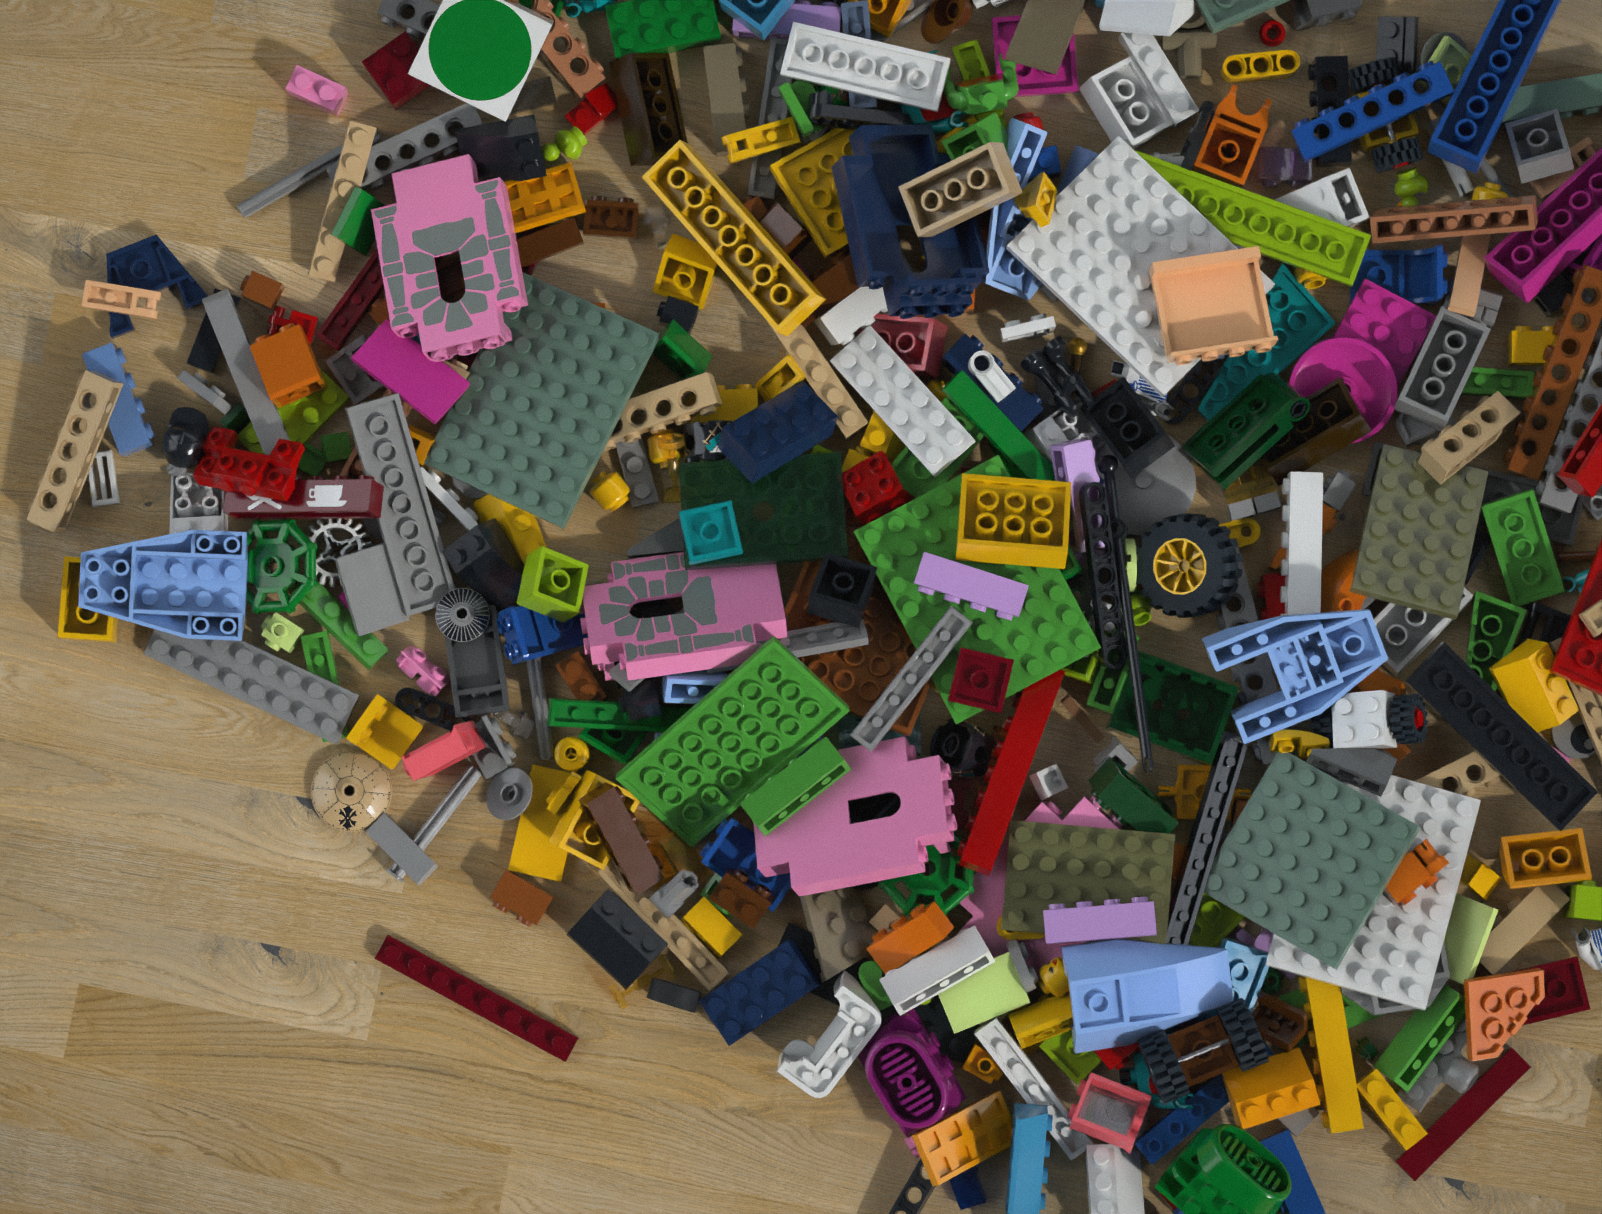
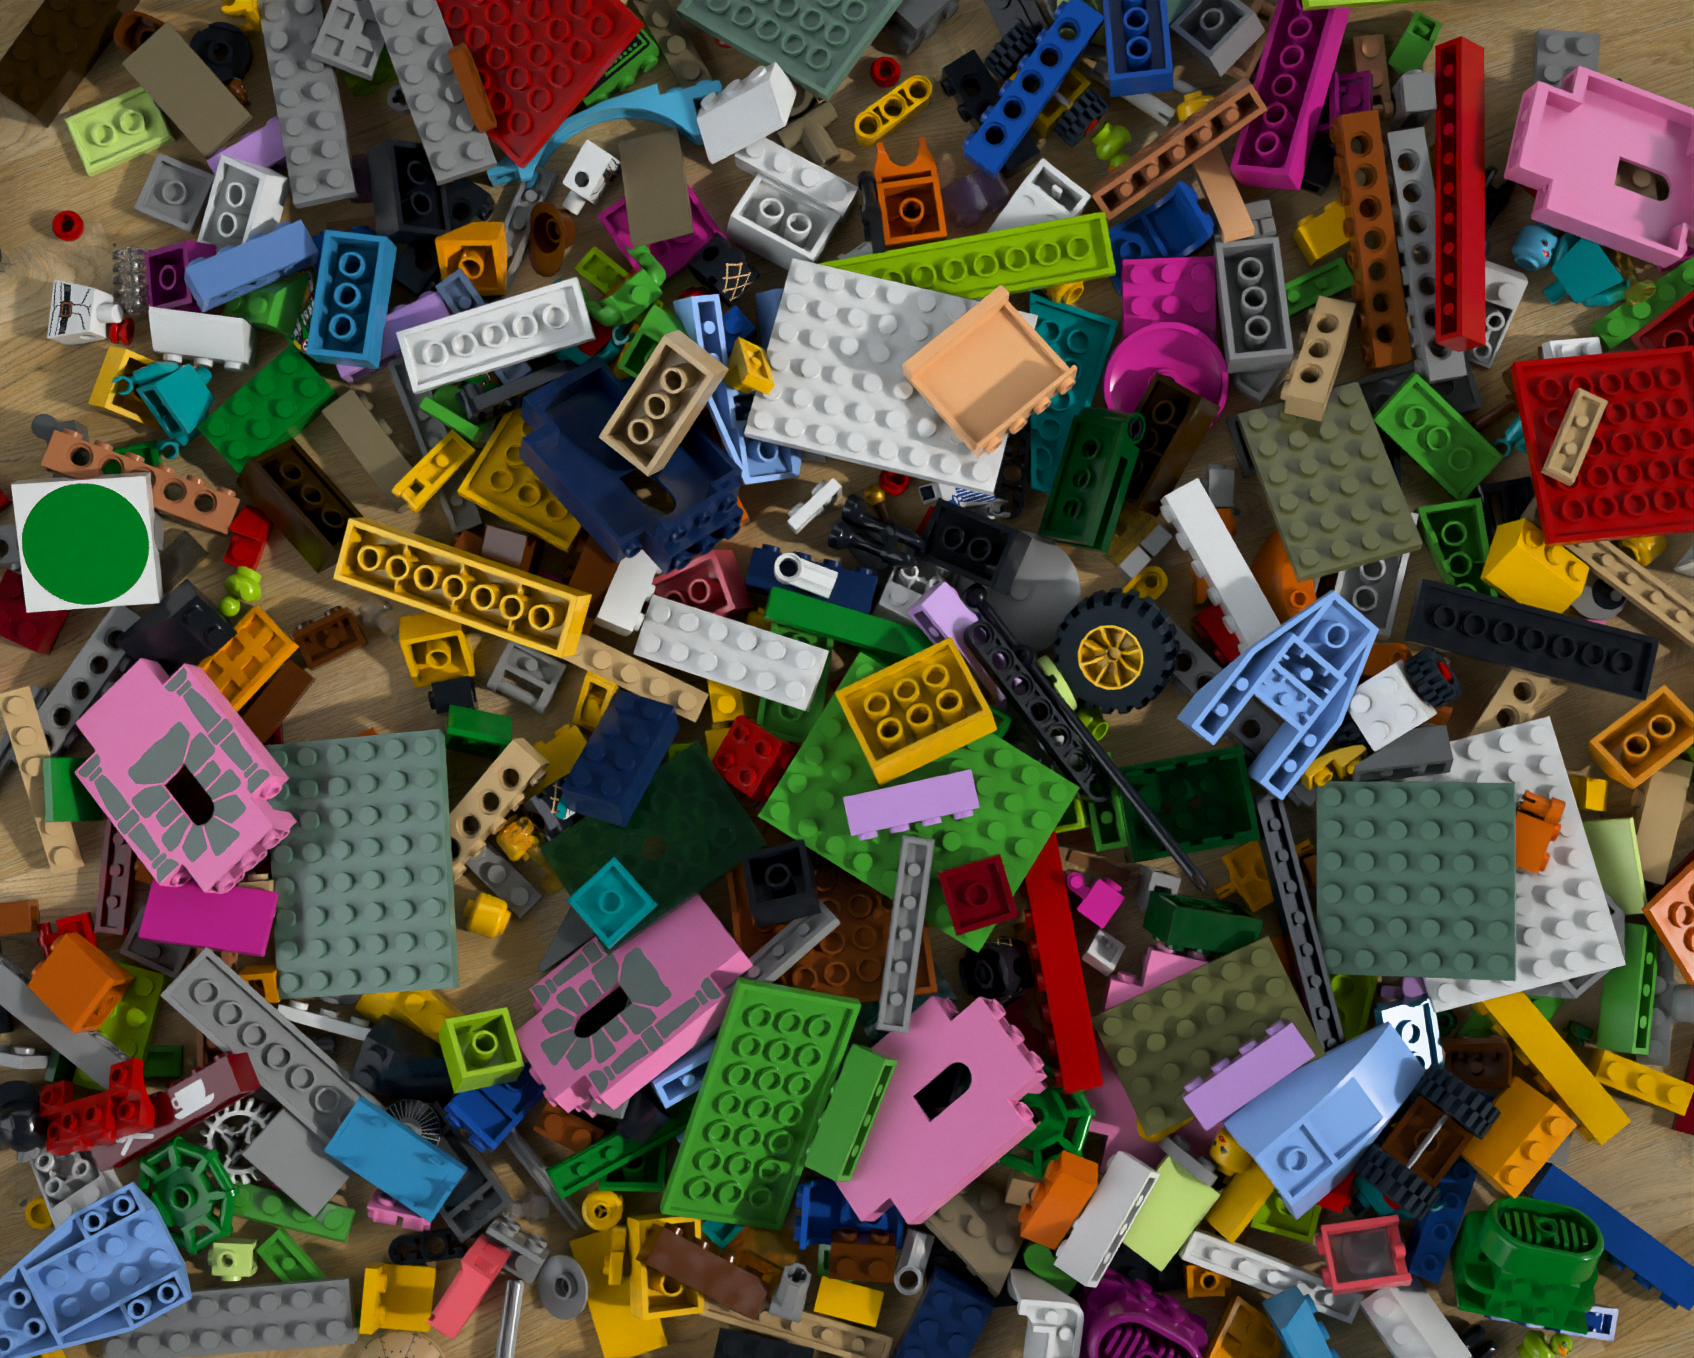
camera: 30 degrees left, 0 degrees up
bright green tile [320,431,352,463] -> none
none -> yellow tile [25,1196,54,1230]
none -> dark azure piece [324,1096,468,1223]
none -> light grey plate [486,640,568,716]
none -> black brick [686,232,760,307]
none -> teal plate [701,1220,745,1250]
none -> red plate [878,470,909,496]
none -> white piece [893,1227,935,1295]
none -> dark pink brick [1064,872,1125,929]

